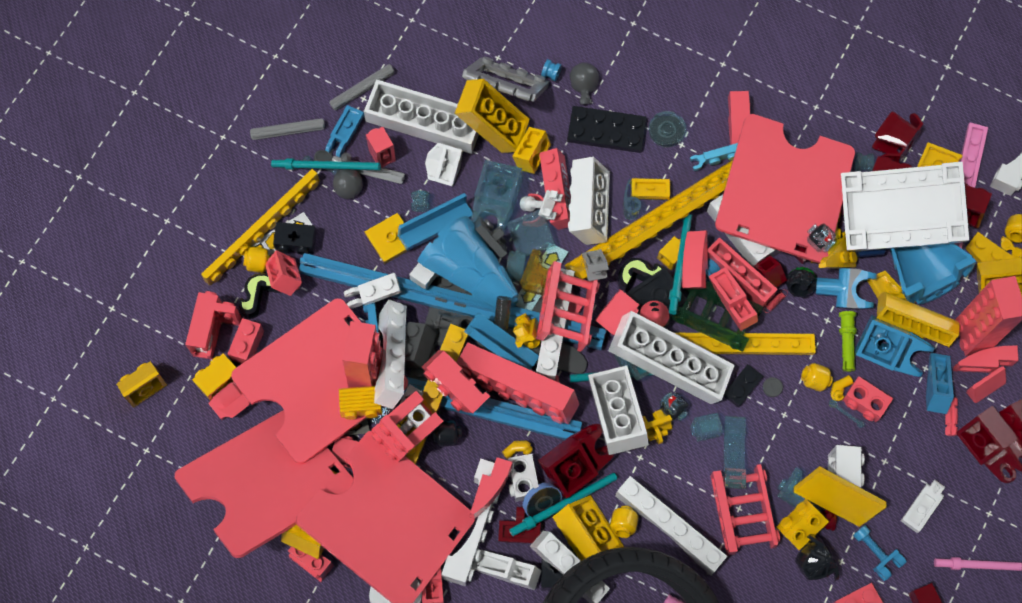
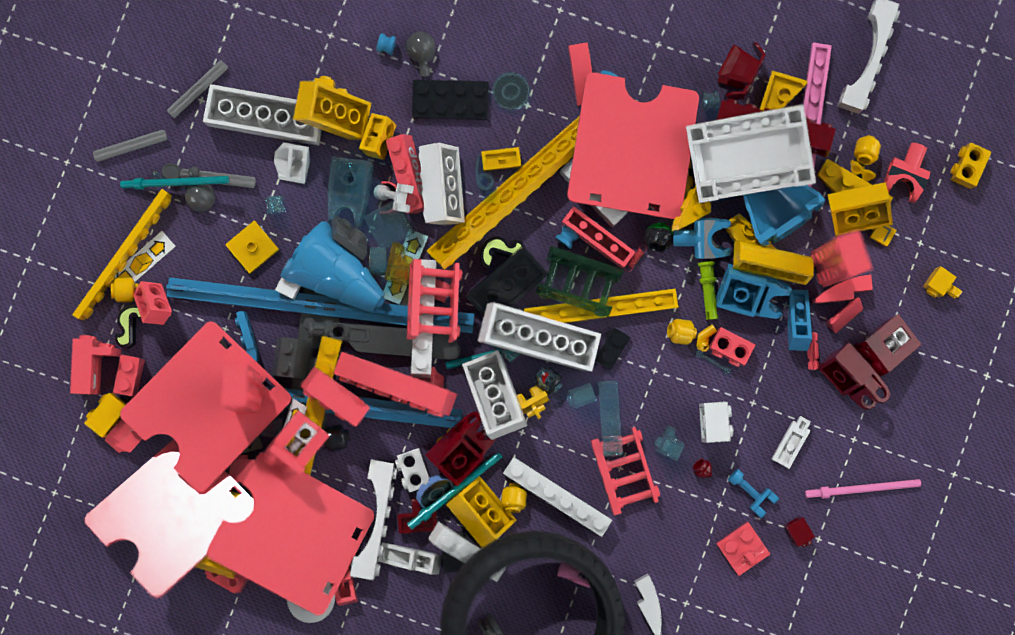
camera: 10 degrees left, 15 degrees up
yellow slope [116,361,167,408] -> none
black brick [273,222,317,255] -> none
dark azure hinge [325,105,364,157] -> none
yellow brick [339,386,382,420] -> none
white hinge [344,273,401,308] -> none
coral brick [366,127,396,167] -> none
white arch [374,300,407,409] -> none
dark azure panel [397,193,474,251] -> none
light grey hinge [462,57,550,102] -> none
dark azure panel [464,313,539,371] -> none
coral slope [470,457,513,519] -> none
clear smoke piece [494,296,512,333] -> none
yellow arm [502,440,533,459] -> none
yellow hips [513,313,540,348] -> none
light grey slope [582,249,608,281] -> none
coral brick [595,289,639,335] -> none
coral hat [637,299,671,328] -> none
yellow brick [657,236,680,271] -> none
teal bar [669,214,692,315] -> none
coral slope [682,230,708,289] -> none
medium azure plate [690,143,738,171] -> none
coral slope [709,267,758,331] -> none
dark red brick [754,255,787,287] -> none
dark grey piece [762,377,783,398] -> none
yellow brick [777,499,829,550] -> none
yellow tile [793,466,886,527] -> none
black piece [795,534,839,581] -> none
clear light blue head [806,223,836,253] -> none

